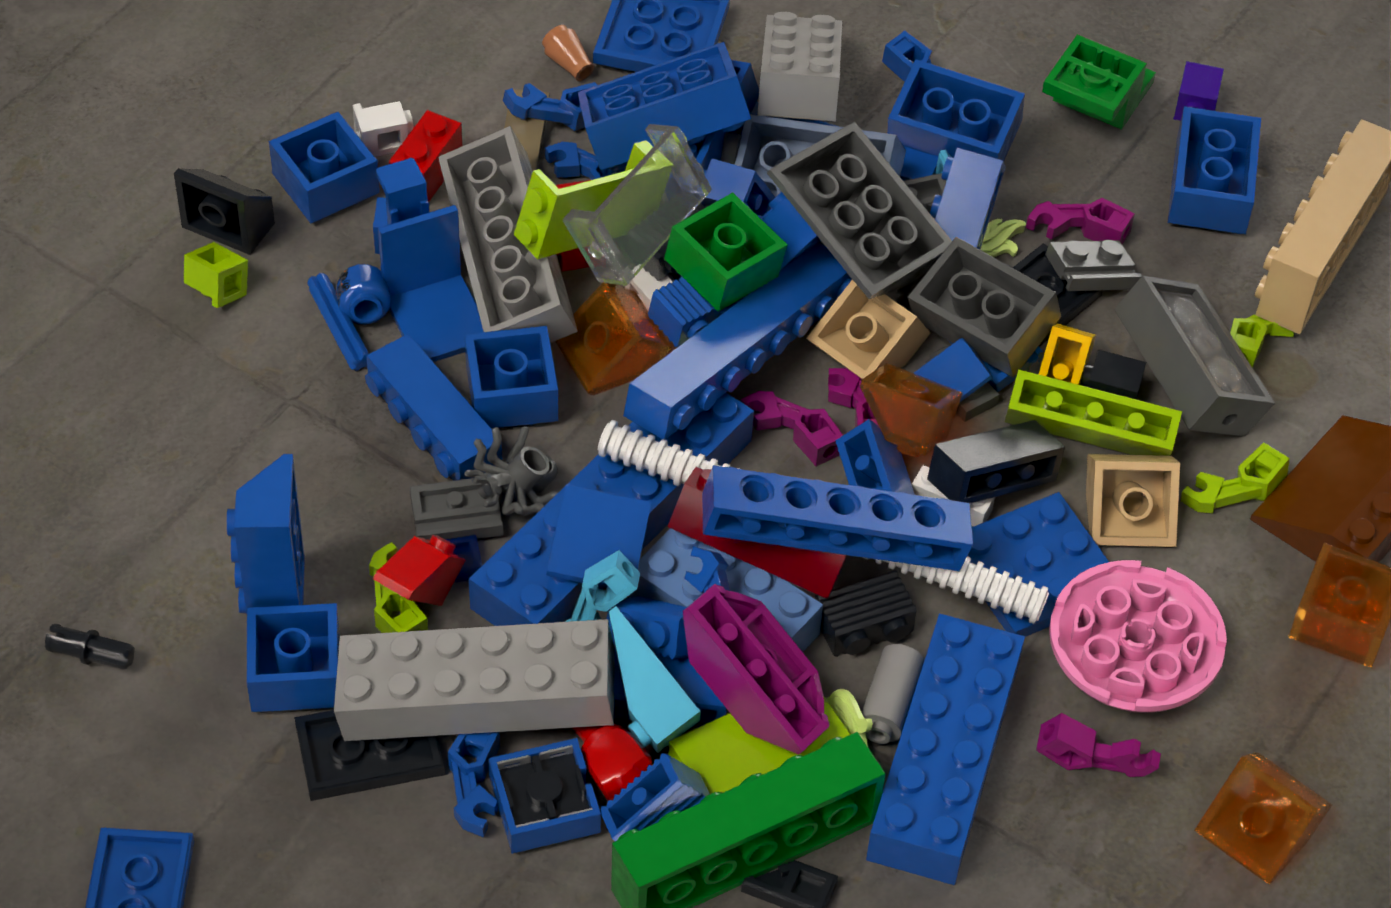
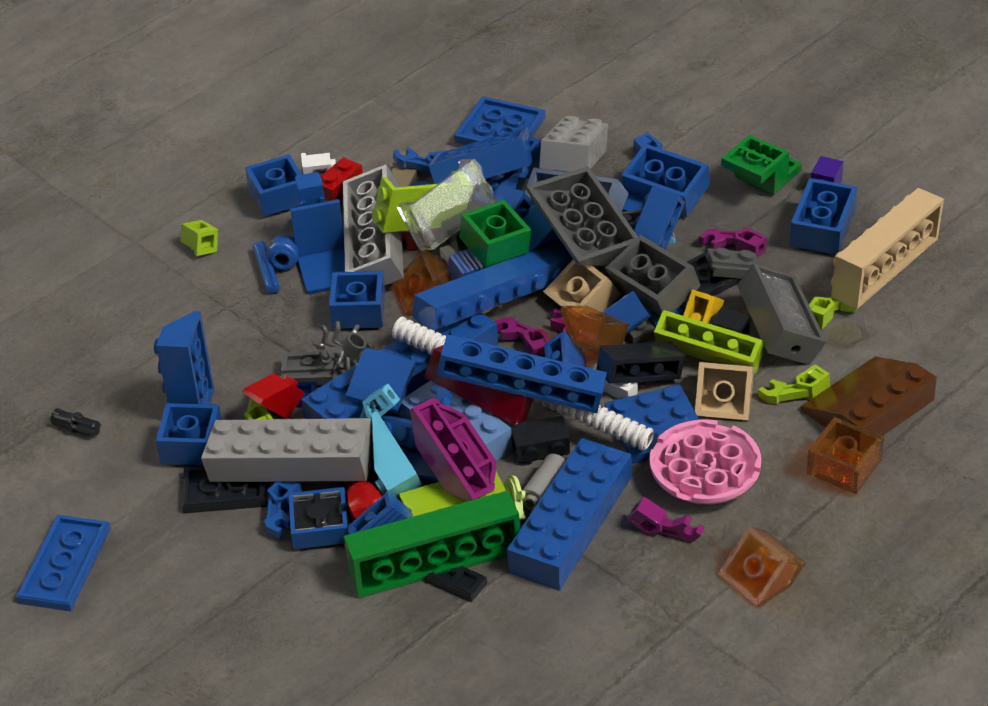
camera: 15 degrees right, 10 degrees down
black slope [174,168,275,255] -> none
blue brick [365,334,502,481] -> none
nougat cone [542,25,594,81] -> none
yellowish green piece [980,219,1026,258] -> none

